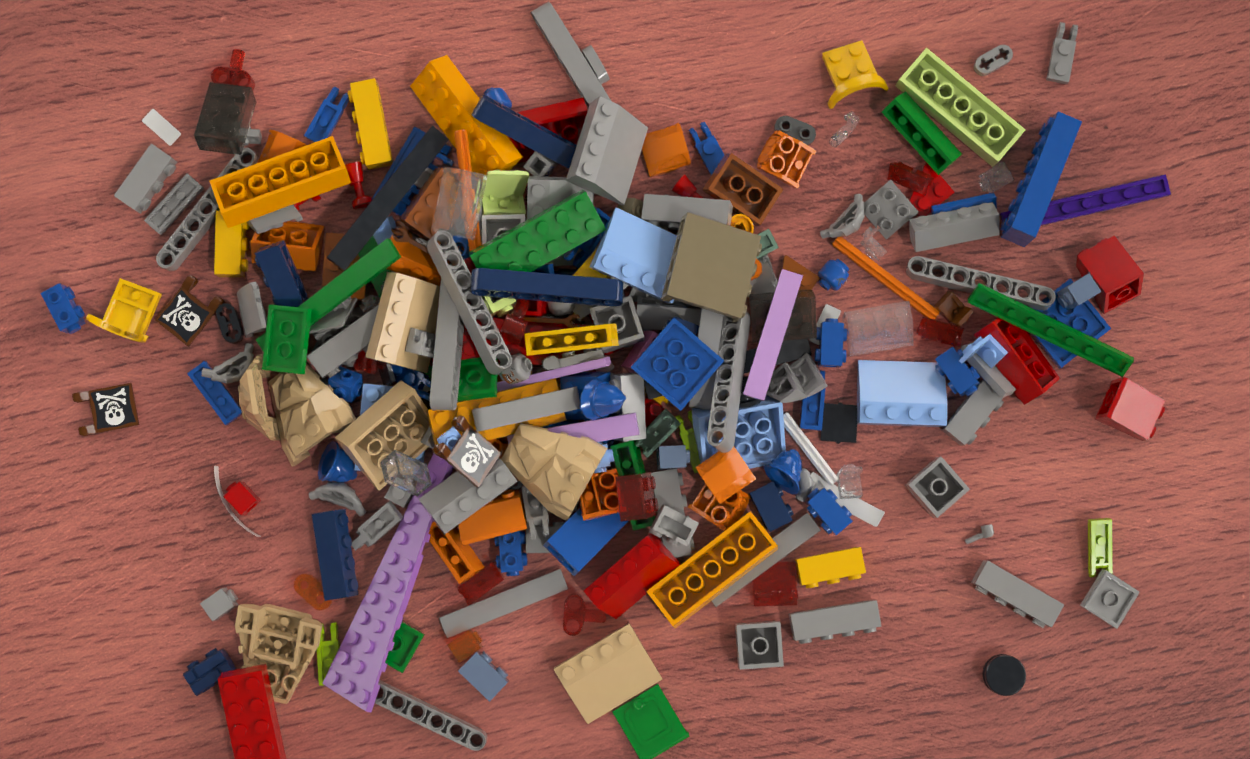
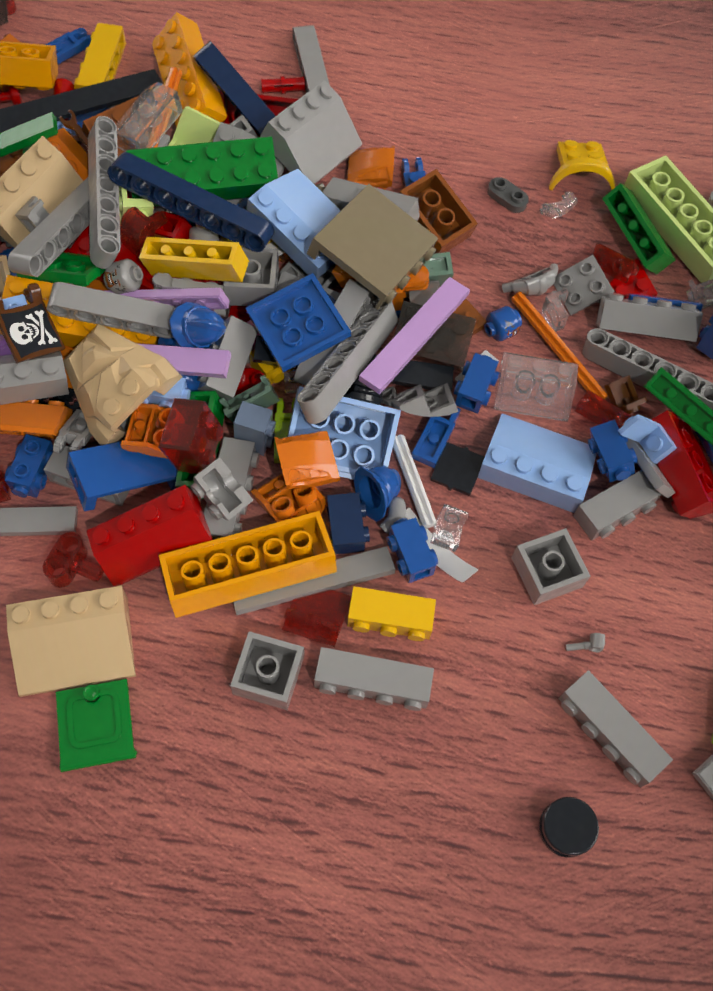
camera: 15 degrees right, 20 degrees down
light grey beam [581,45,610,84] -> none
orange slope [757,130,816,189] -> none
none -> red pin [261,76,305,94]

